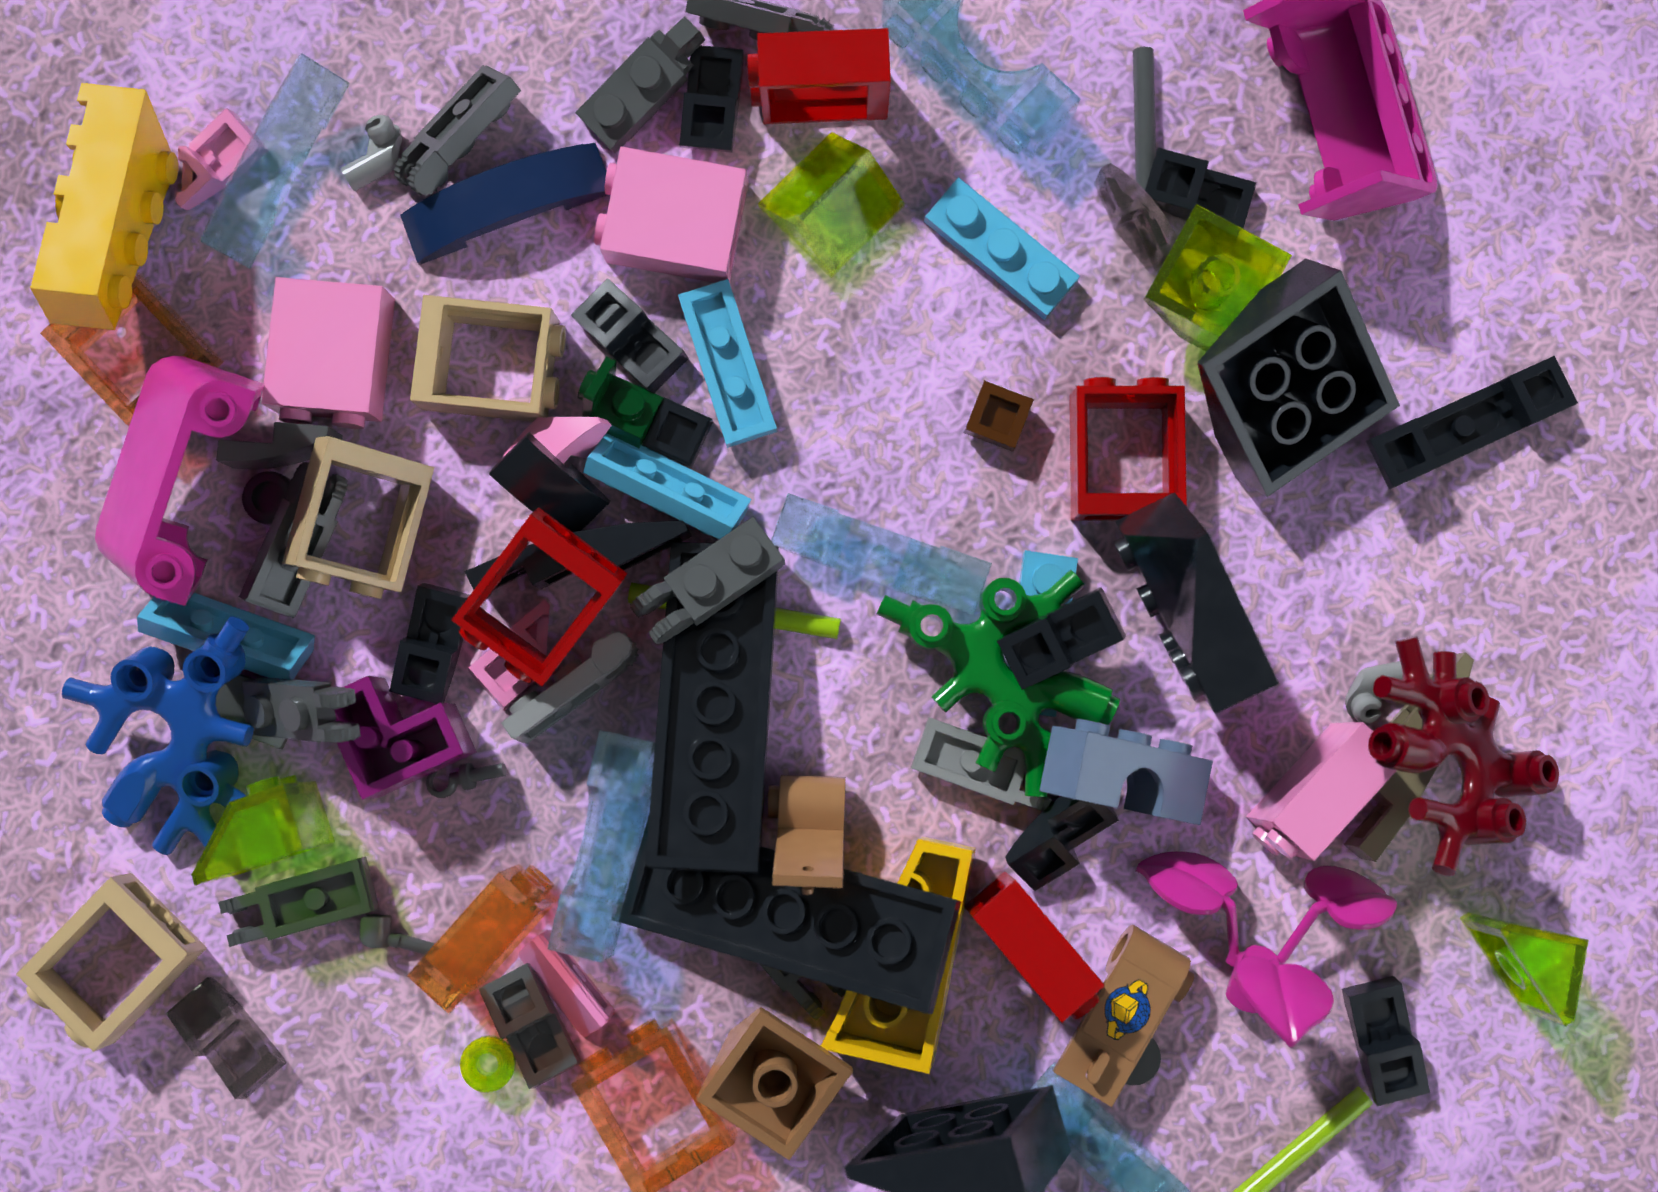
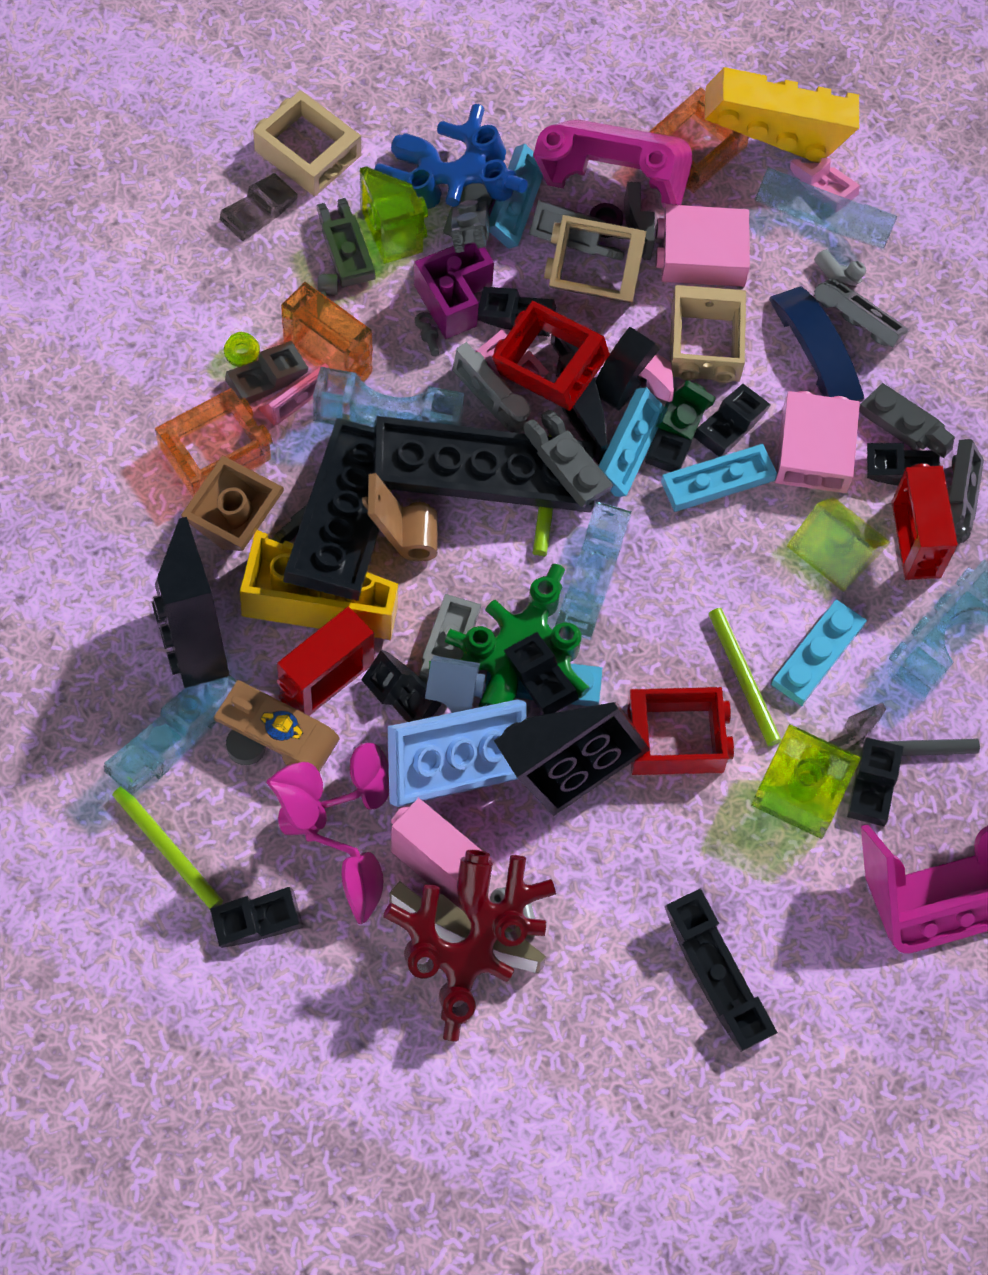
camera: 80 degrees right, 20 degrees down
reddish brown plate [964,380,1034,452] -> none
black slope [1197,259,1400,497] -> none
clear neon green slope [1460,912,1589,1027] -> none
none -> light blue tile [388,699,527,807]
none -> lime bar [708,608,782,747]

